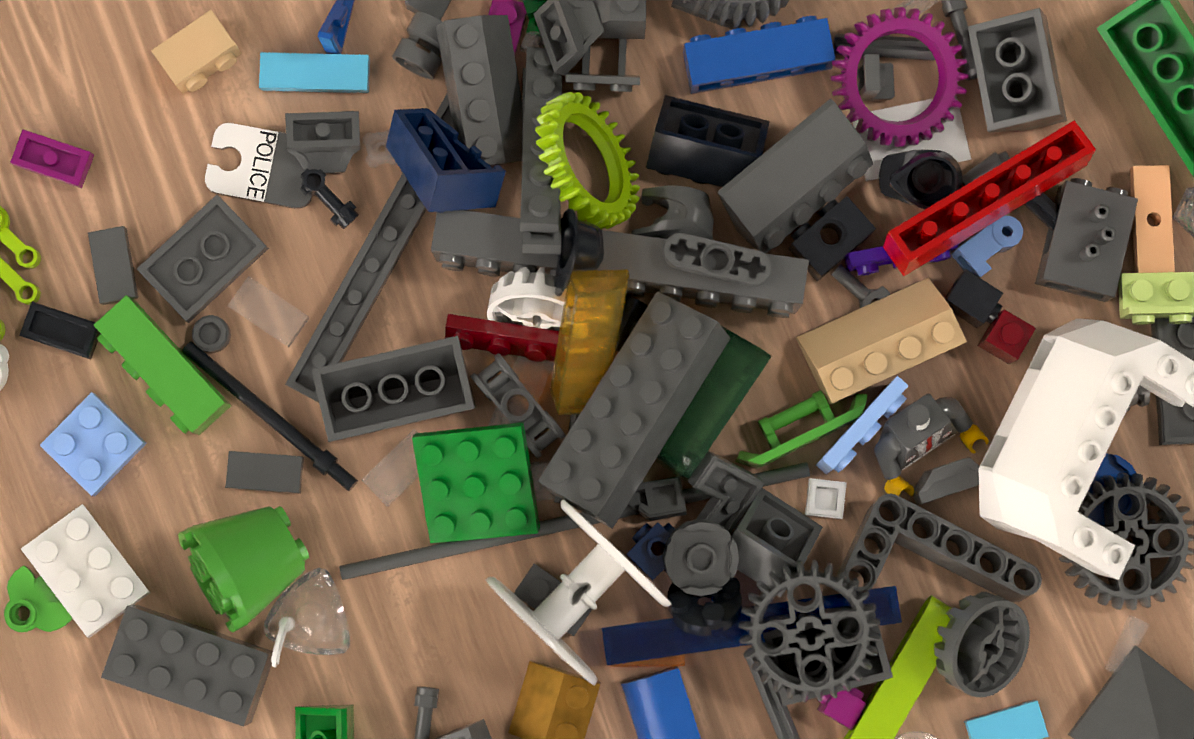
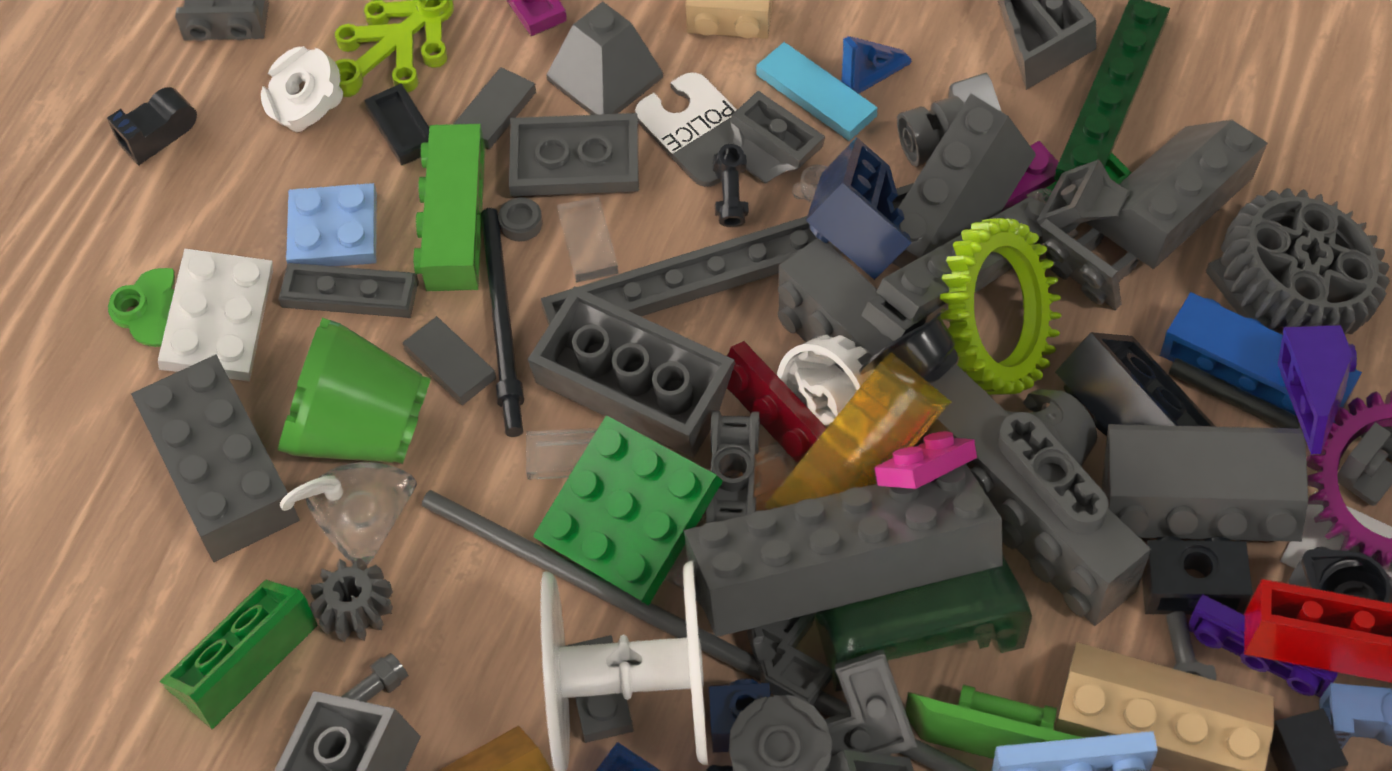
camera: 45 degrees right, 25 degrees down
none -> dark grey tile [279,263,419,318]
none -> dark grey gear [310,557,393,642]
none -> dark grey slope [546,2,663,115]
none -> dark pink plate [874,432,977,489]
none -> pearl dark grey bar [1168,358,1301,429]
none -> dark purple slope [1278,325,1357,454]

